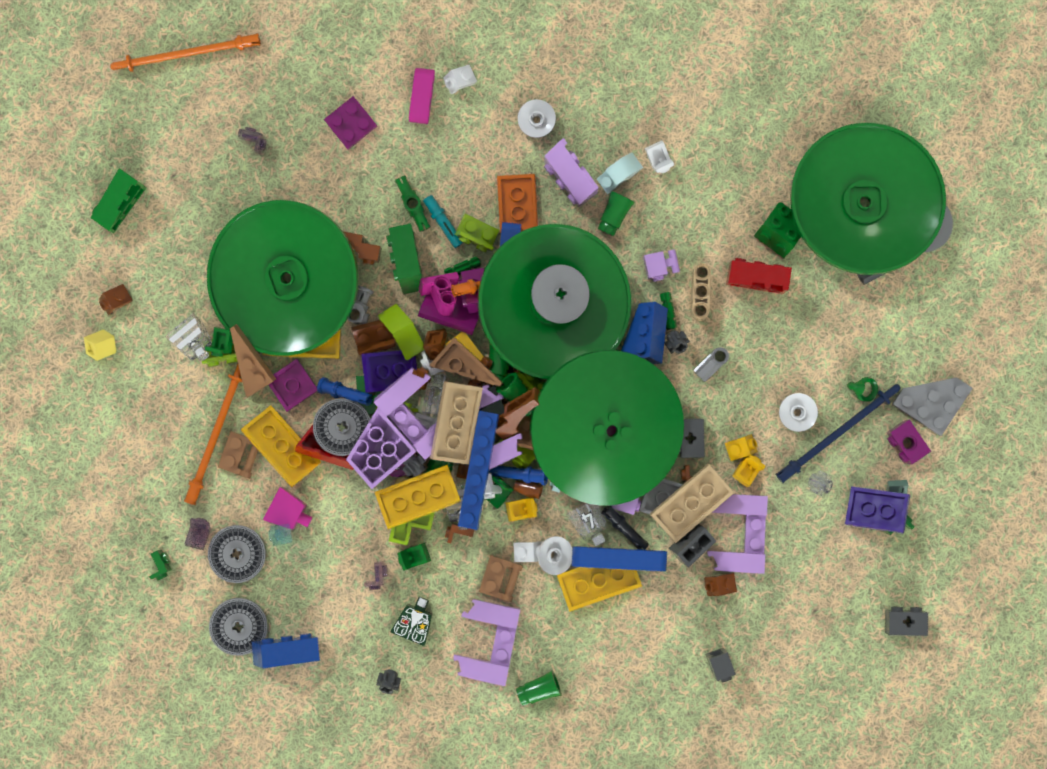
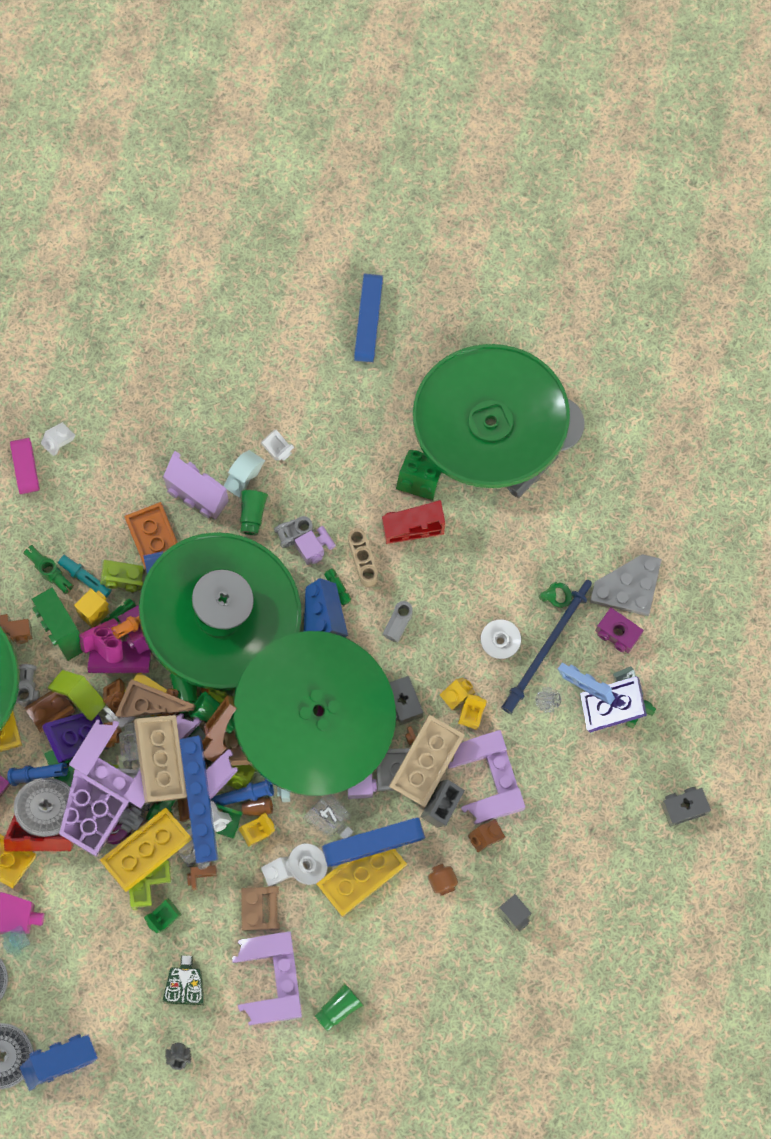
camera: 25 degrees left, 15 degrees down
bracket [364,561,388,590] -> none
white dish [518,99,556,138] -> none
black pin [601,505,649,550] -> none
dark grey gear [664,330,690,354] -> none
none -> yellow brick [74,589,110,628]
none -> light grey piece [274,516,314,548]
none -> blue beam [354,273,383,363]
none -> dark orange head [428,863,458,896]
none -> light blue plate [558,663,615,705]

